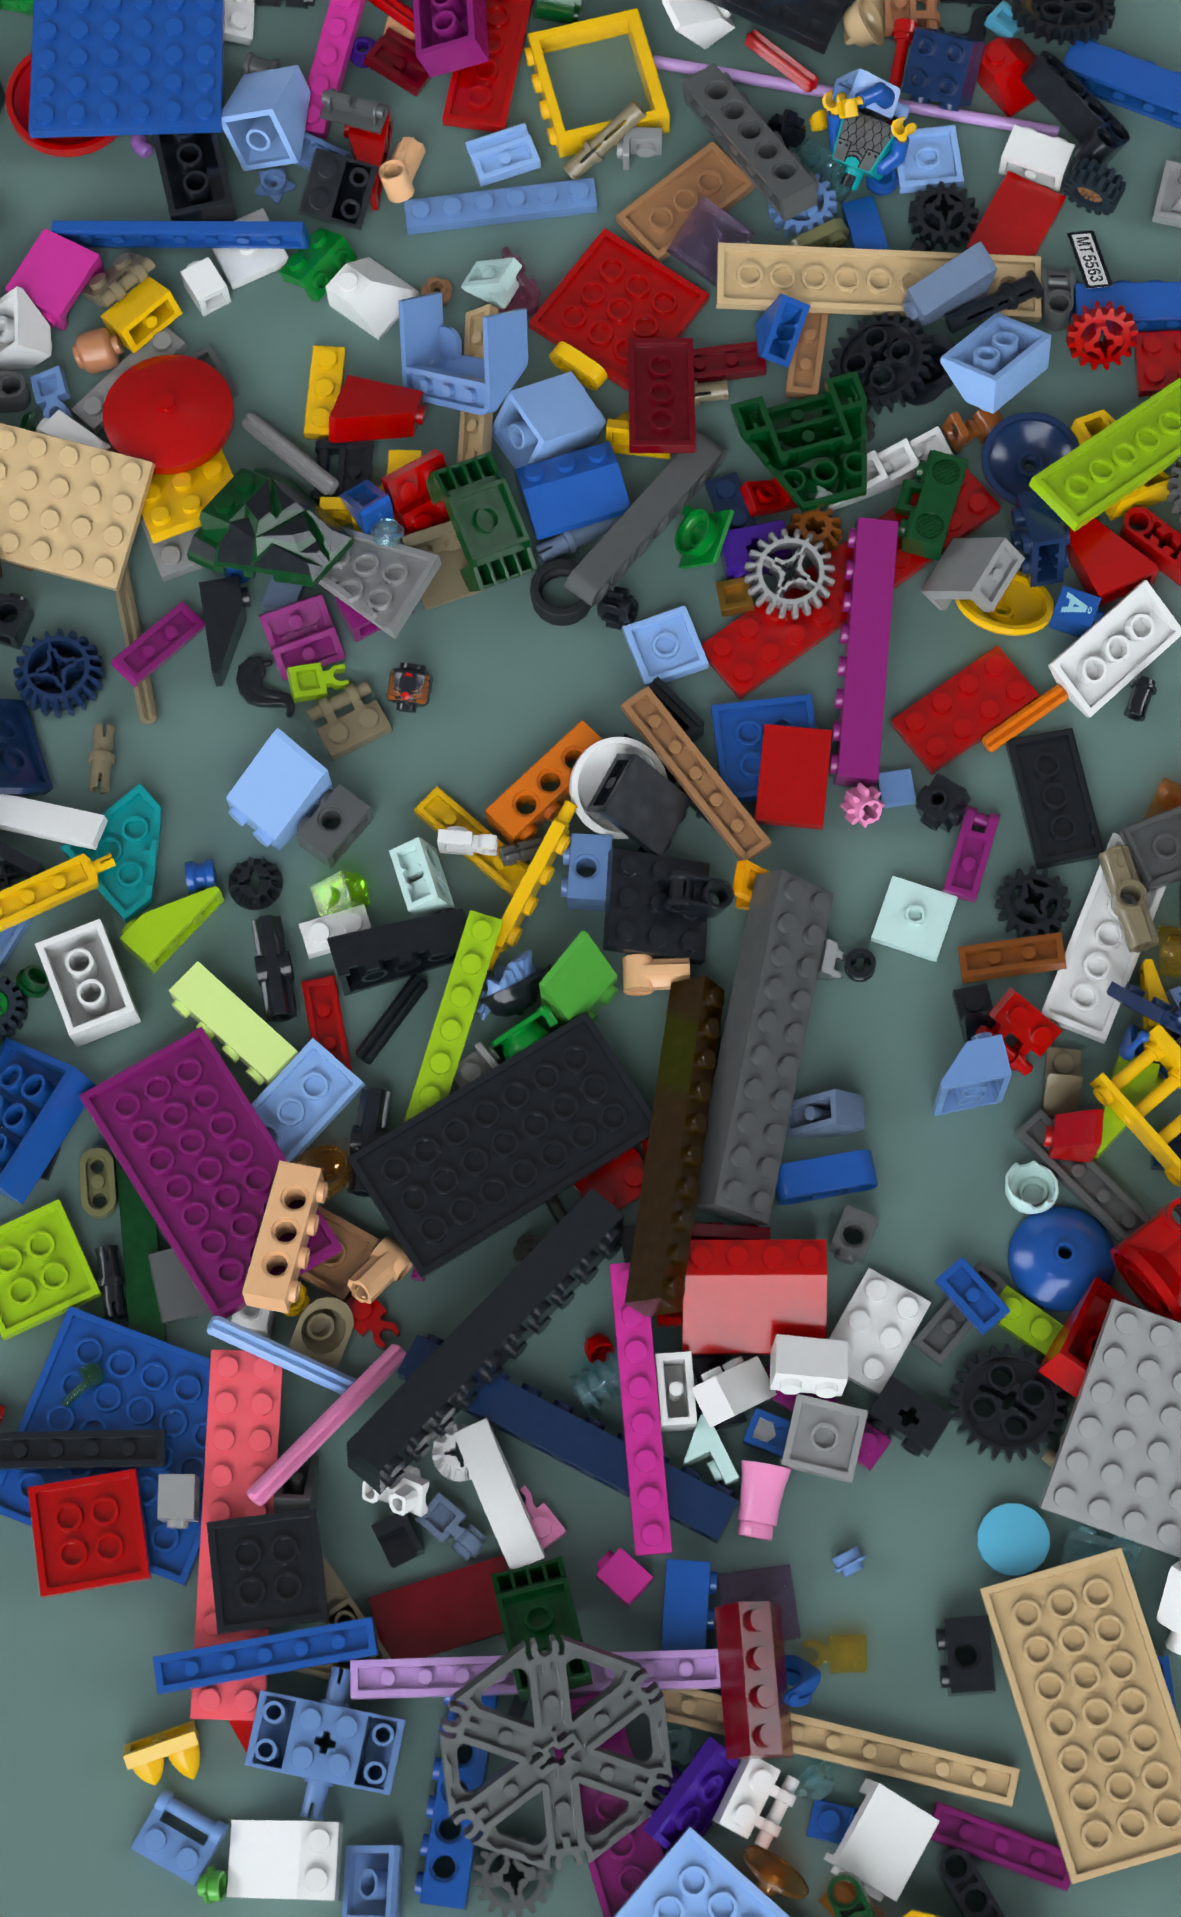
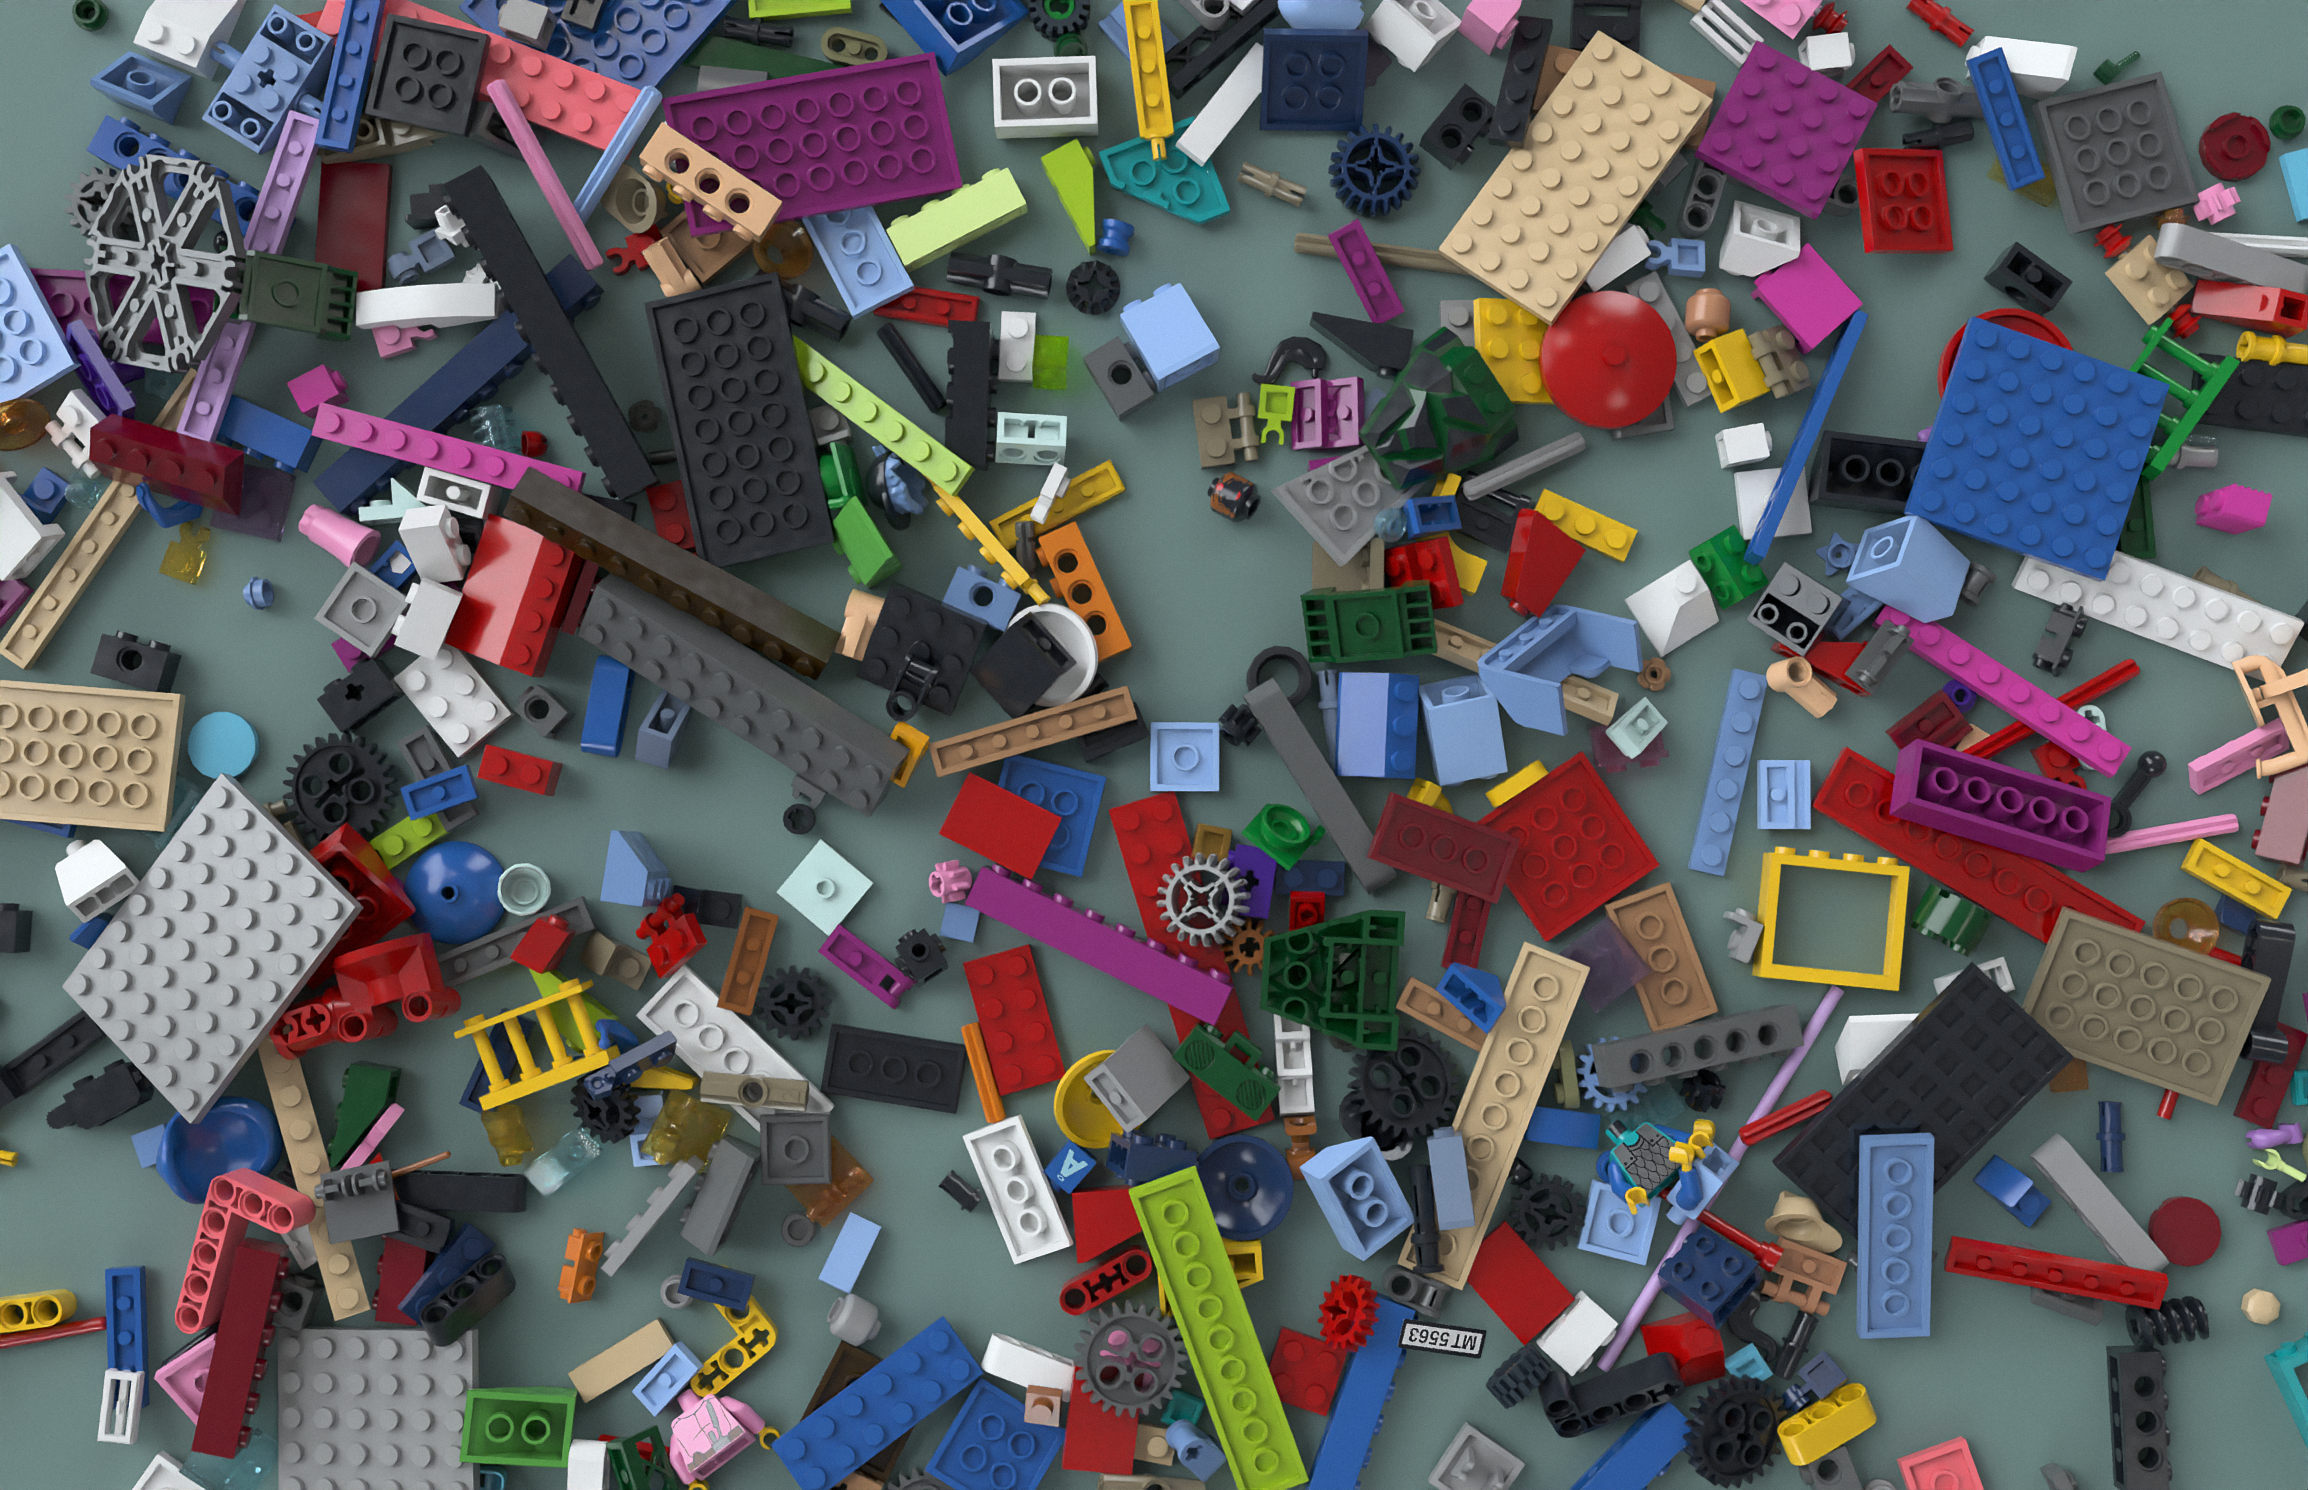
camera: 105 degrees right, 15 degrees up
dark tan pin [563,100,647,180] -> none
none -> red brick [477,744,563,796]

